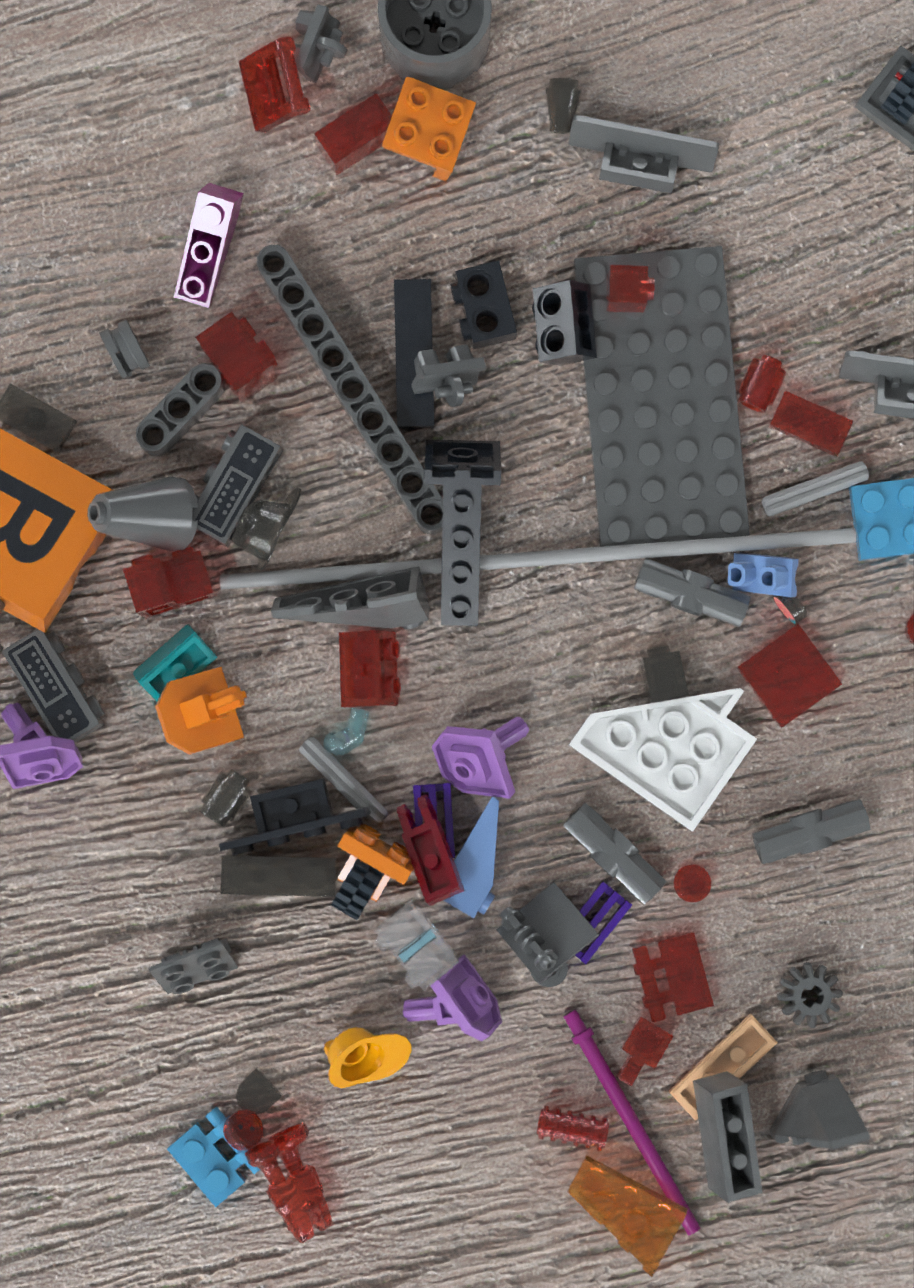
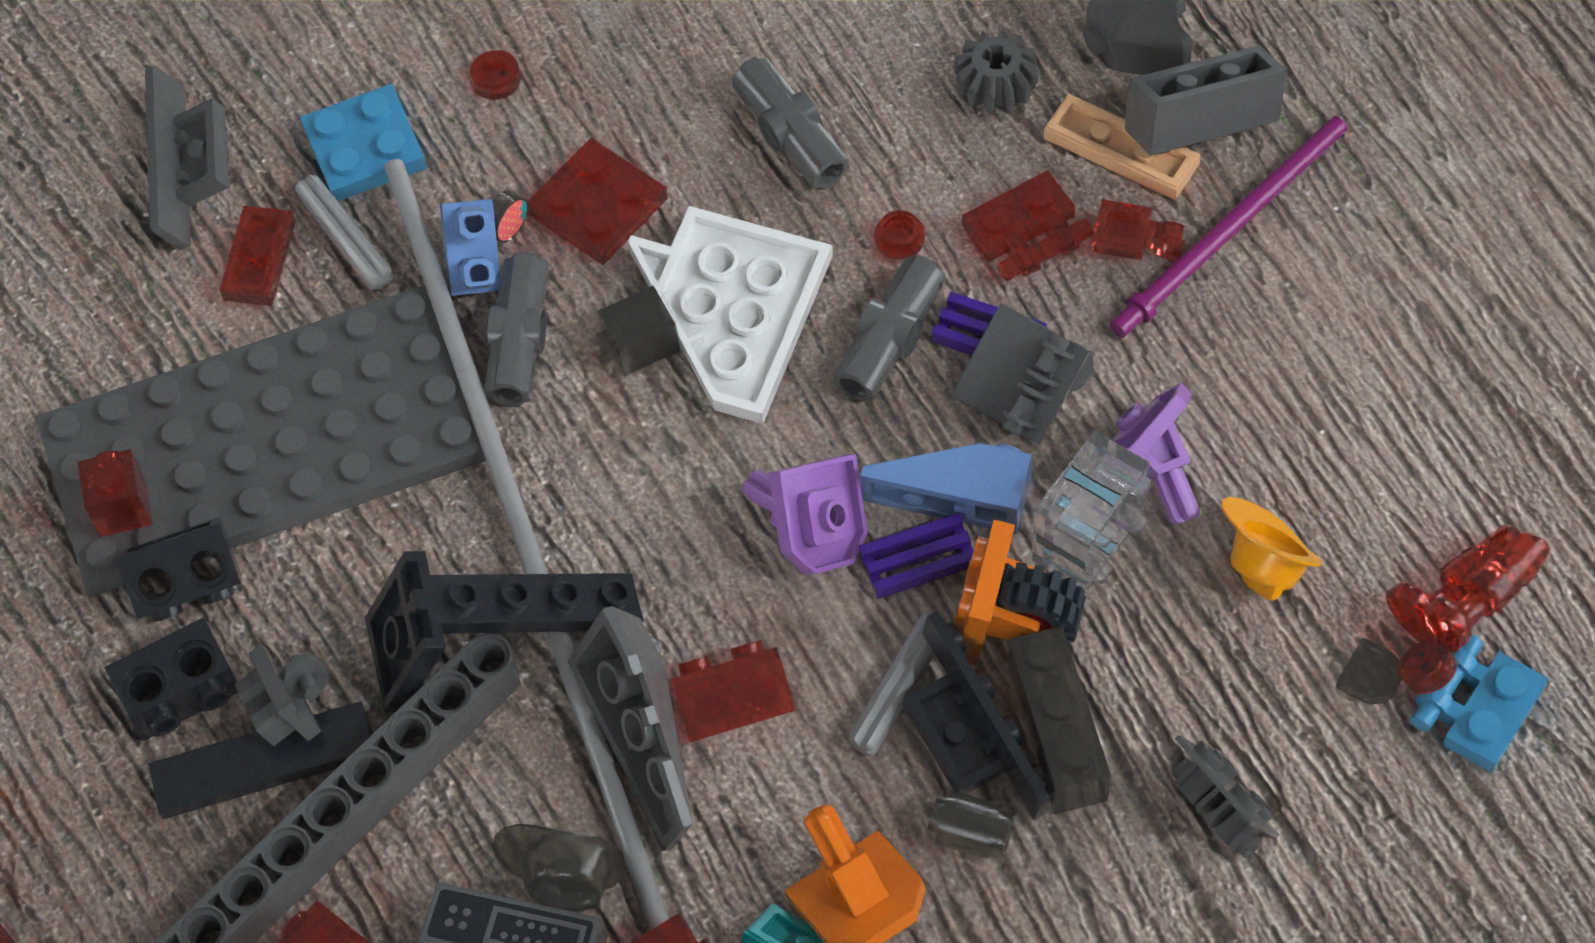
camera: 95 degrees left, 25 degrees down
clear light blue arm [323,707,369,756] -> none
dark red hinge [396,795,465,906] -> none
clear red piece [536,1105,609,1152] -> none
clear orange wing [567,1155,687,1277] -> none
clear red brick [738,355,787,413] -> none

